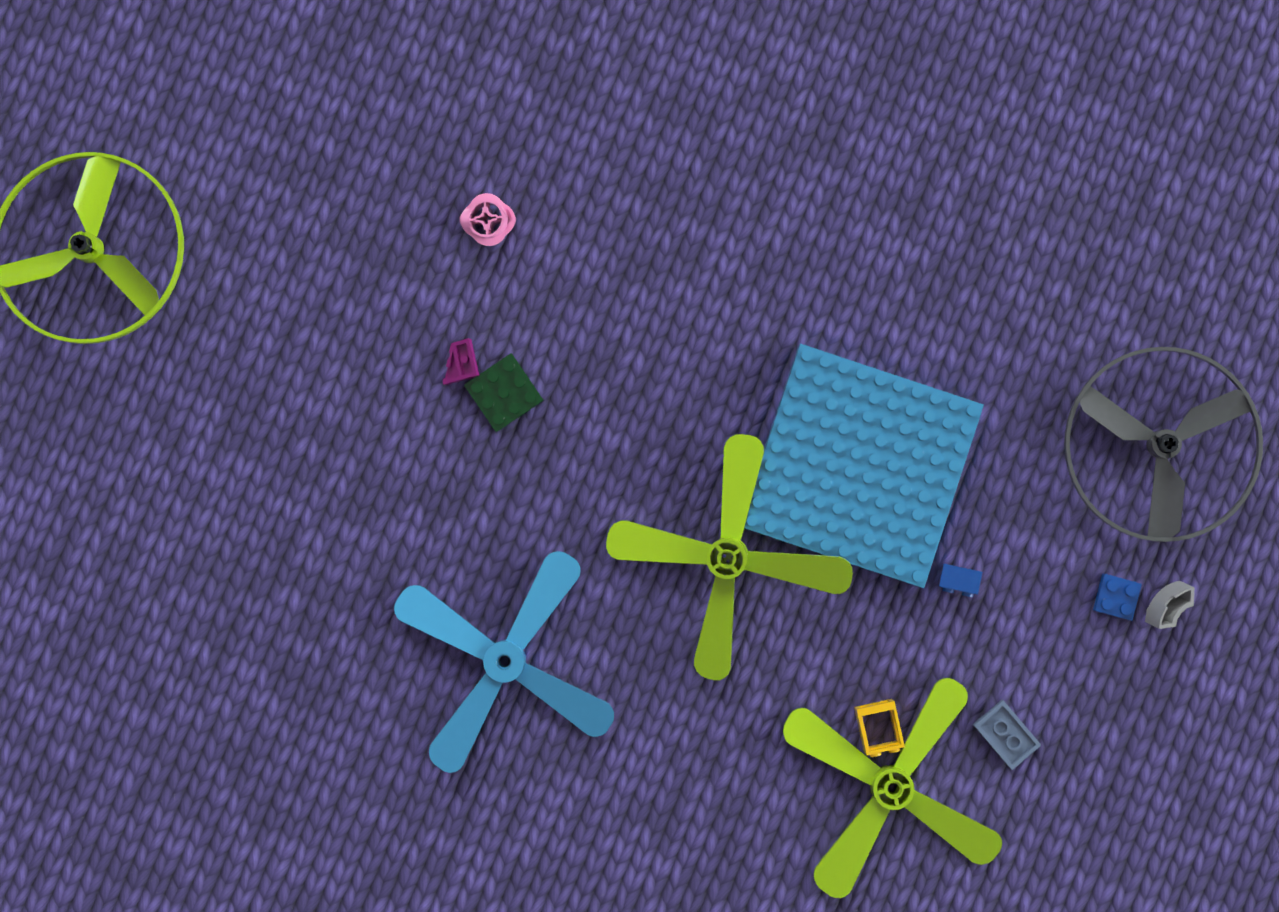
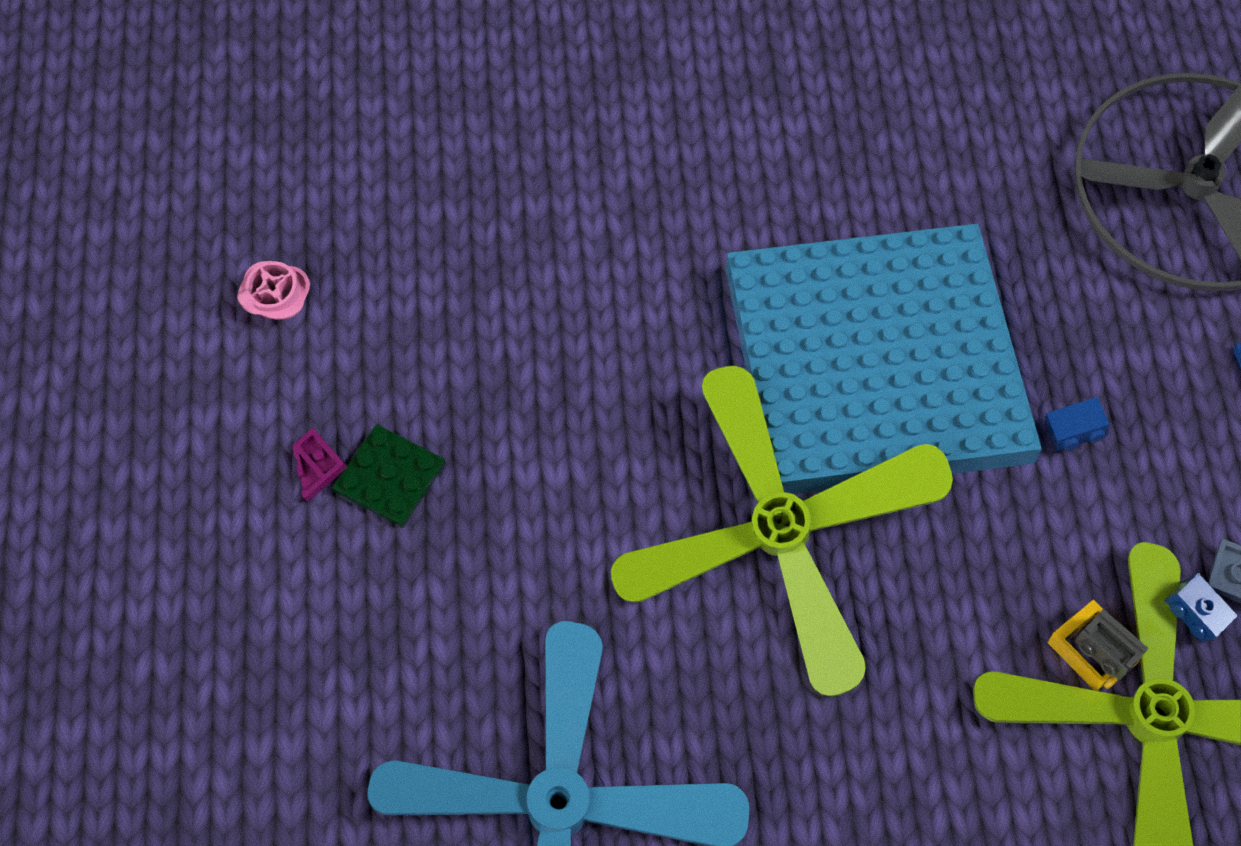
camera: 30 degrees left, 25 degrees down
none -> dark grey hinge [1075,609,1149,681]
none -> brick [1164,573,1237,643]

